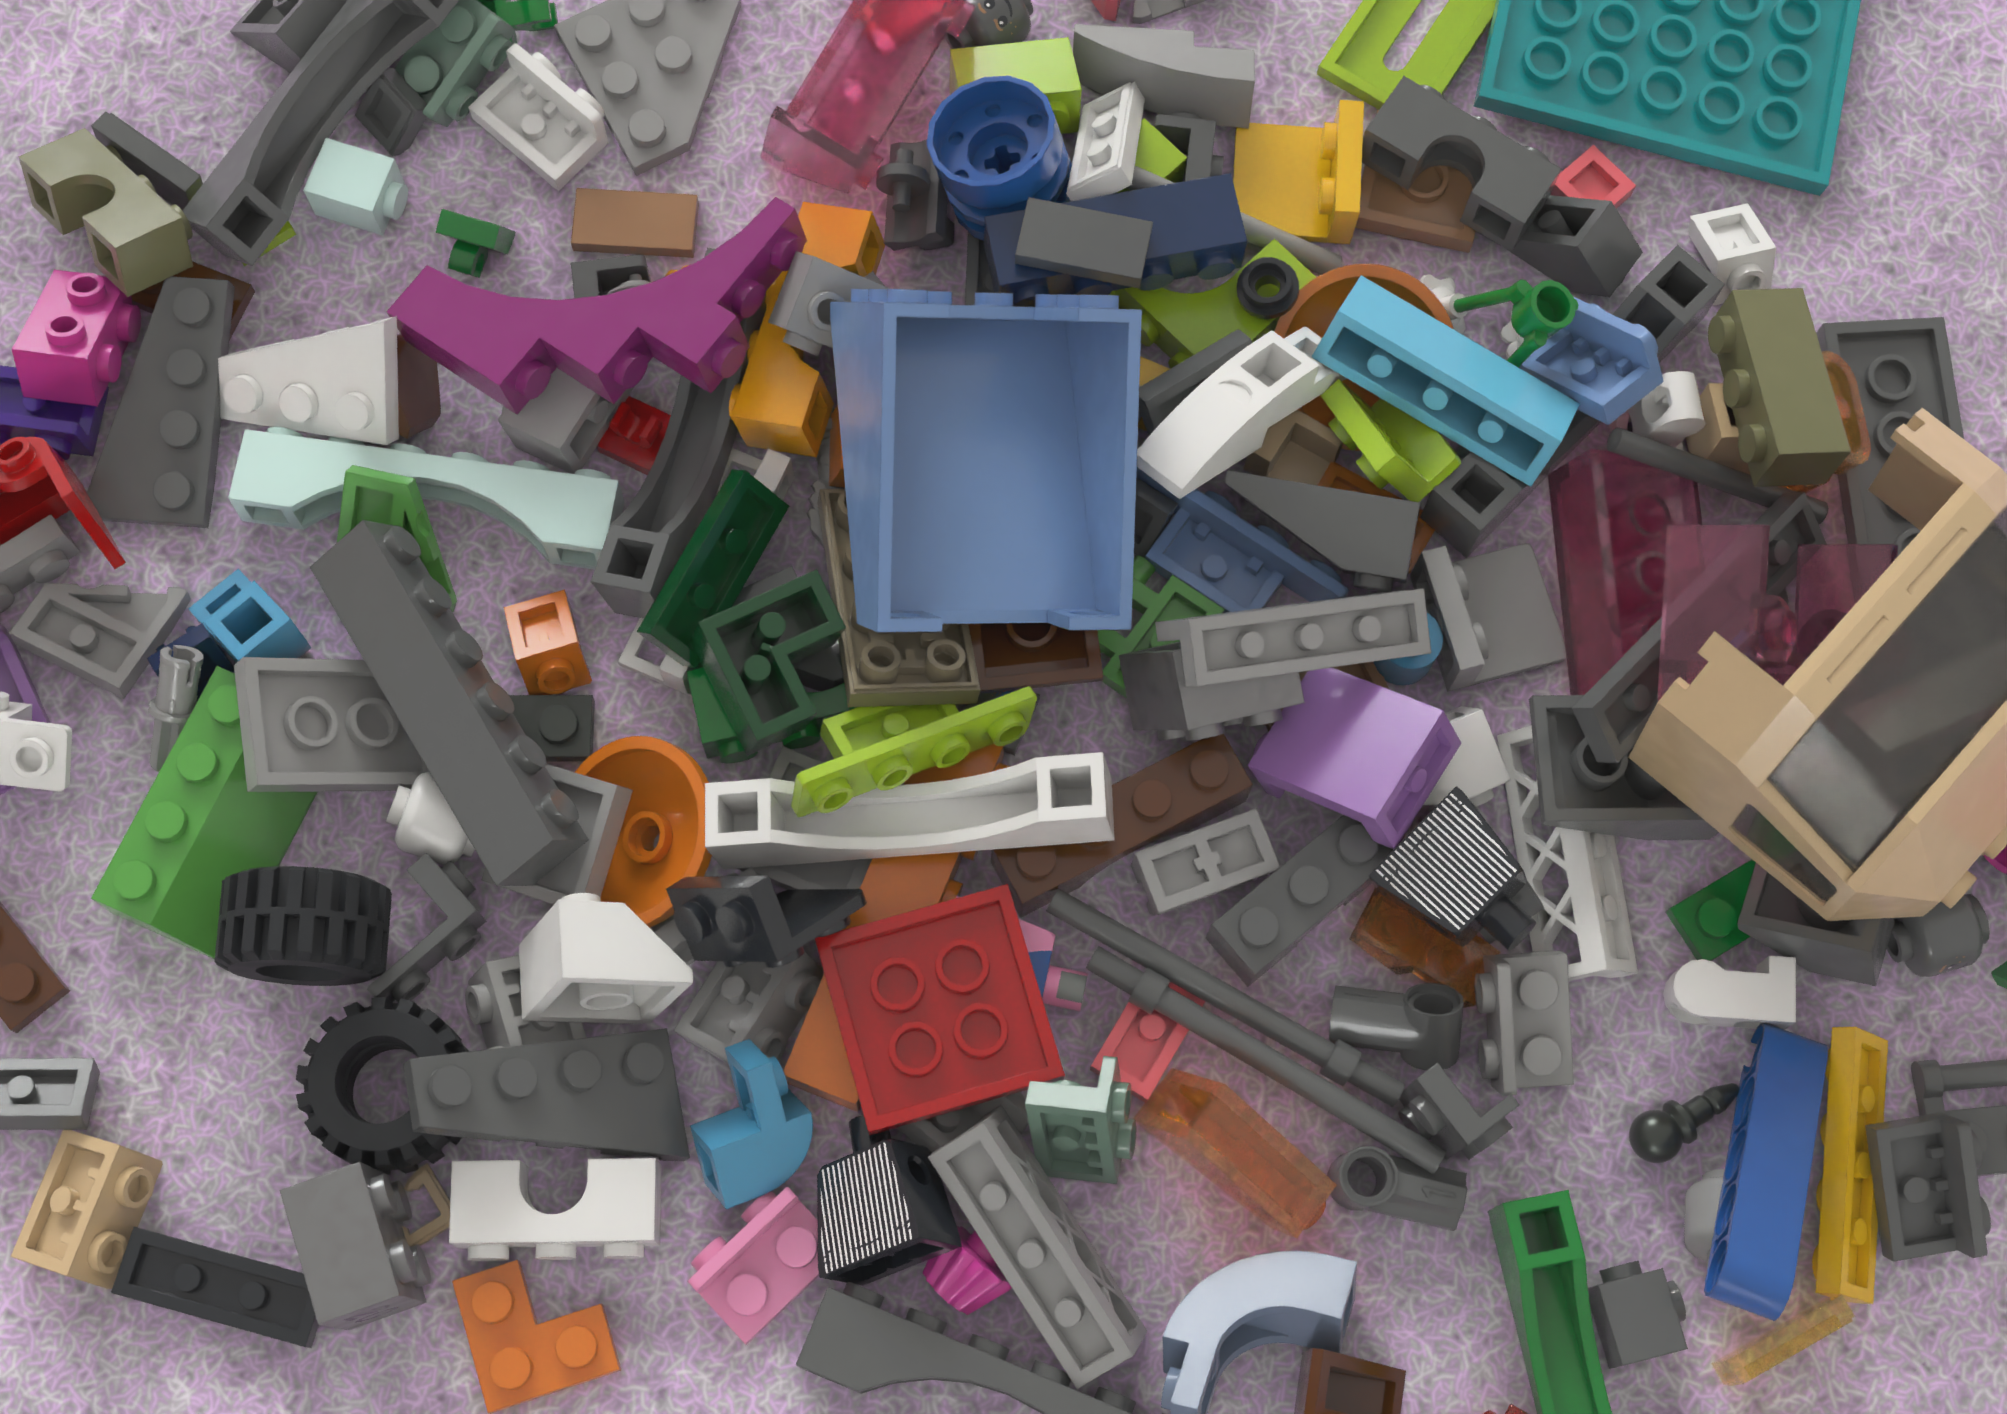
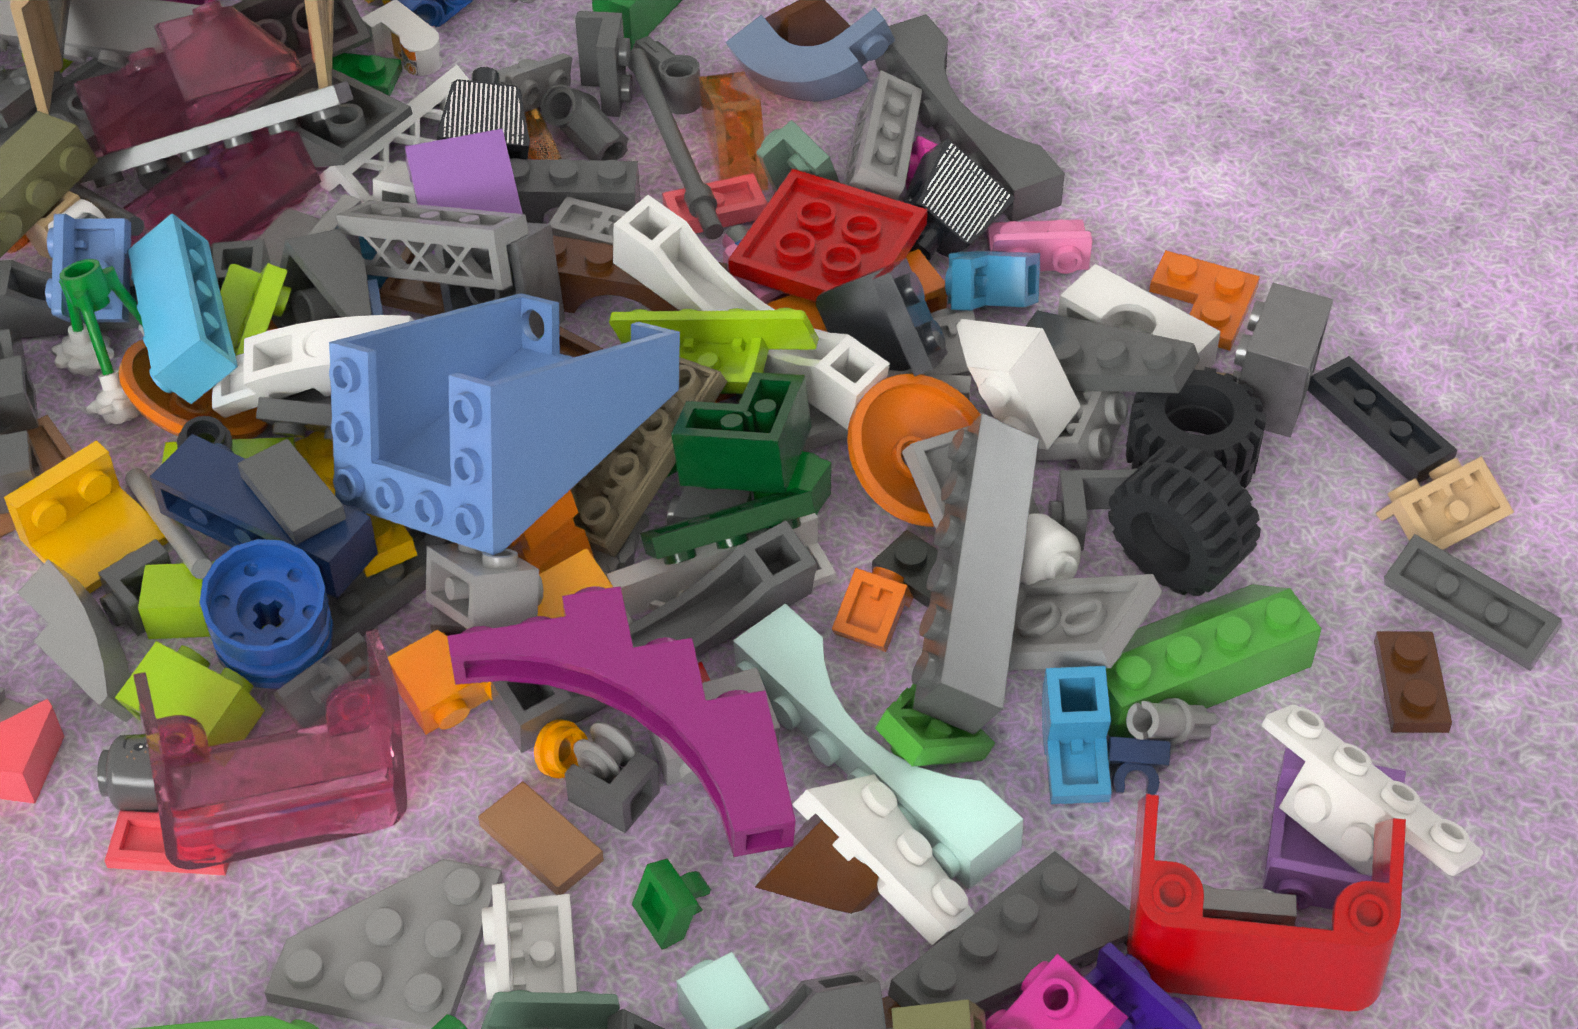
camera: 135 degrees left, 25 degrees down
light grey wing [9,583,191,699] -> none
dark grey bar [1046,888,1405,1107] -> none
white tile [1066,82,1145,201] -> none
pearl dark grey bar [1629,1083,1740,1163] -> none

